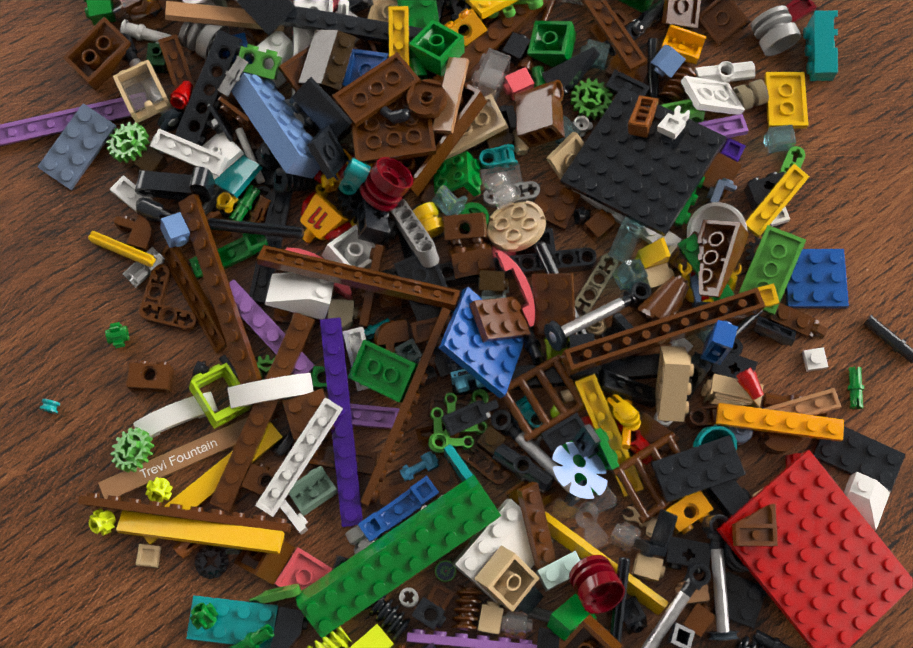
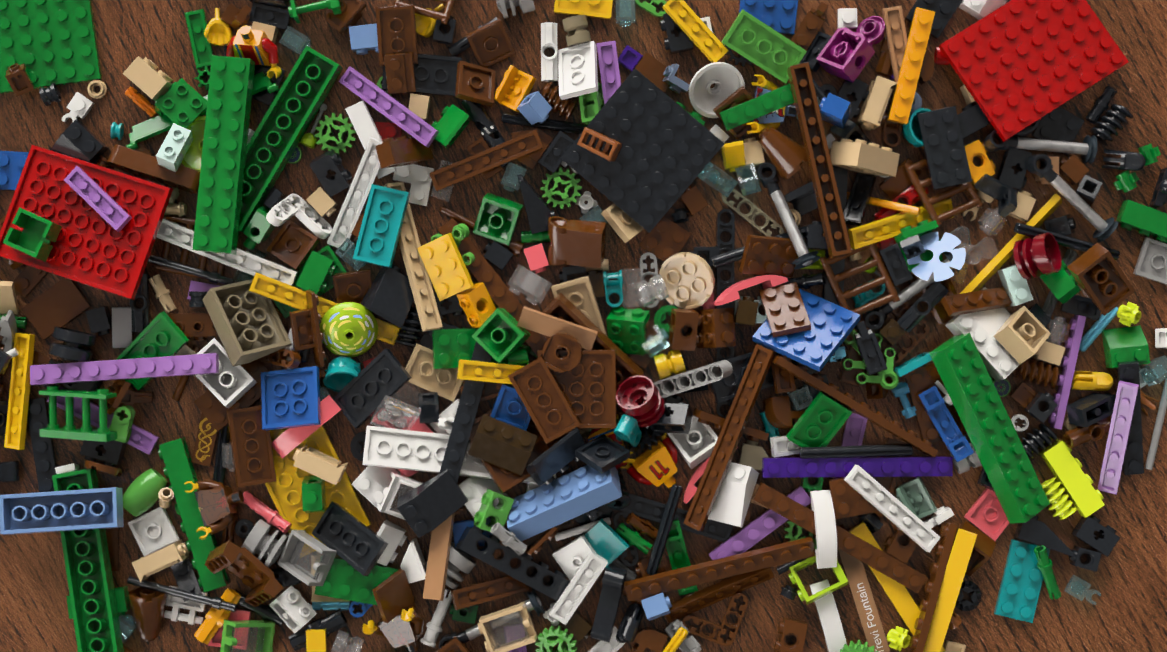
camera: 85 degrees left, 15 degrees up
red cone [170,81,193,109] -> none
green gear [190,603,218,630] -> none
black piece [207,104,233,142] -> none
yellow plate [216,192,238,213] -> none
bright green piece [249,584,302,603] -> none
black arm [380,106,411,124] -> none
yellow arm [606,394,641,431] -> none
white plate [657,106,690,139] -> none
reddish brown wedge [698,219,749,298] -> none
reddish brown wing [732,504,778,546] -> none
red cone [736,367,764,400] -> none
yellow plate [758,283,779,308] -> none
none -> black axle [800,444,913,459]
none -> magenta brick [816,16,885,83]

